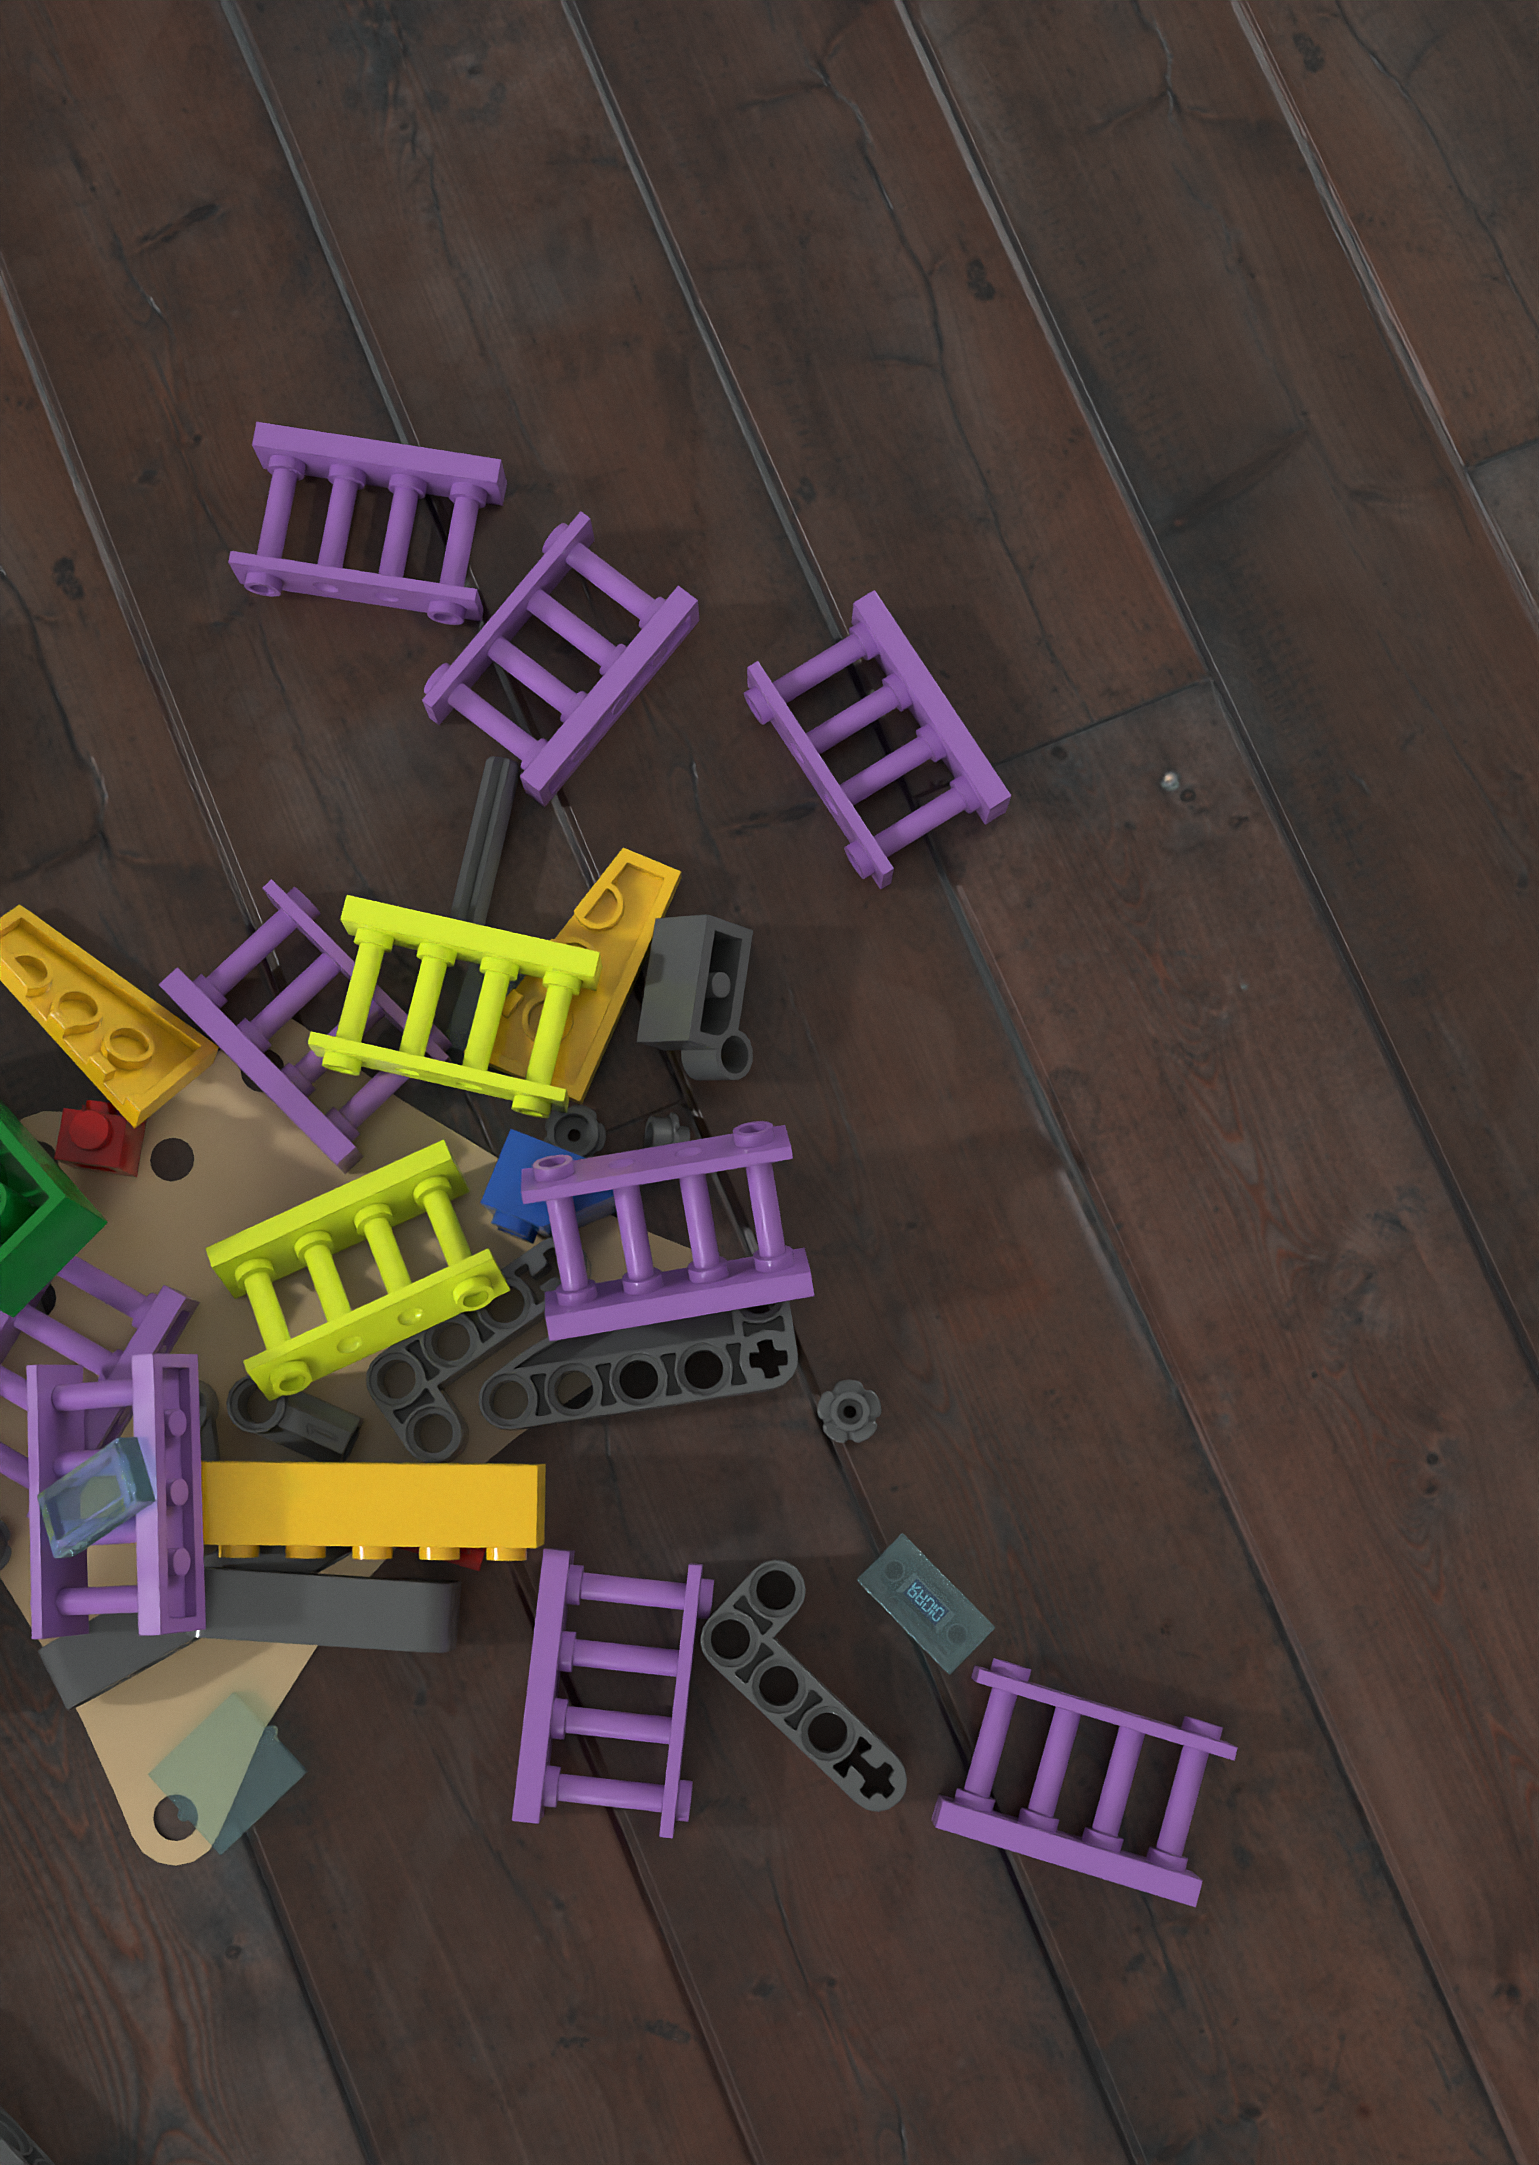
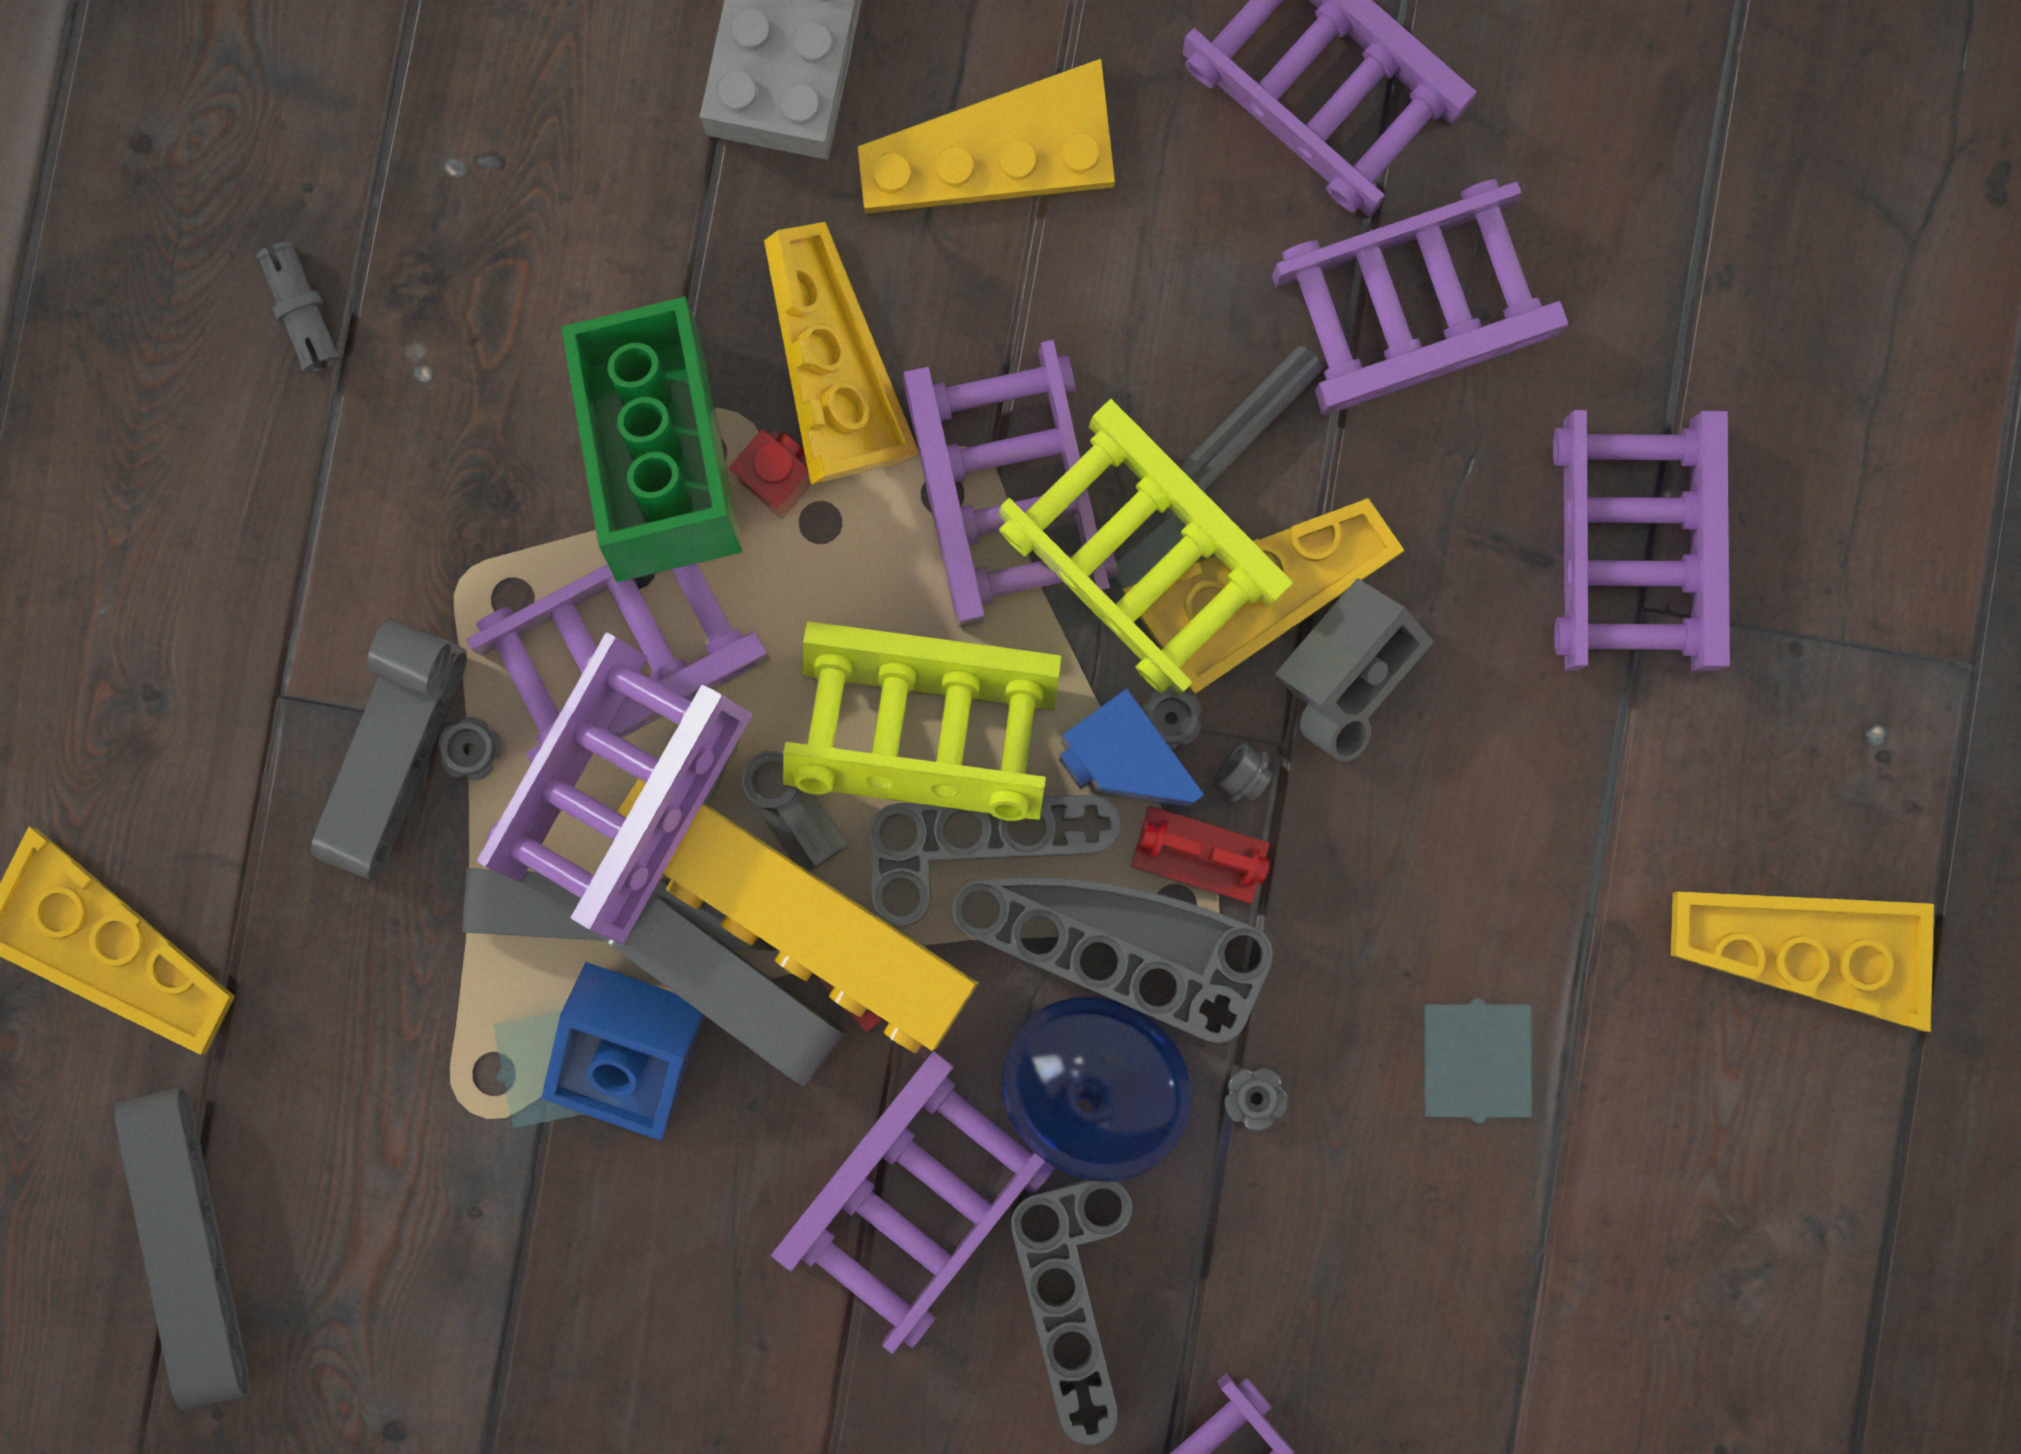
camera: 30 degrees right, 5 degrees up
clear light blue tile [37,1437,156,1558] -> none
medium lavender fence [521,1121,814,1341] -> none
clear light blue tile [856,1533,995,1675] -> none
none -> blue slope [541,962,704,1141]
none -> yellow wing [857,59,1115,214]
none -> clear blue dish [1002,997,1192,1182]
none -> red hinge [1130,806,1270,904]
none -> clear light blue piece [1424,998,1532,1123]
none -> yellow wing [1671,892,1934,1032]

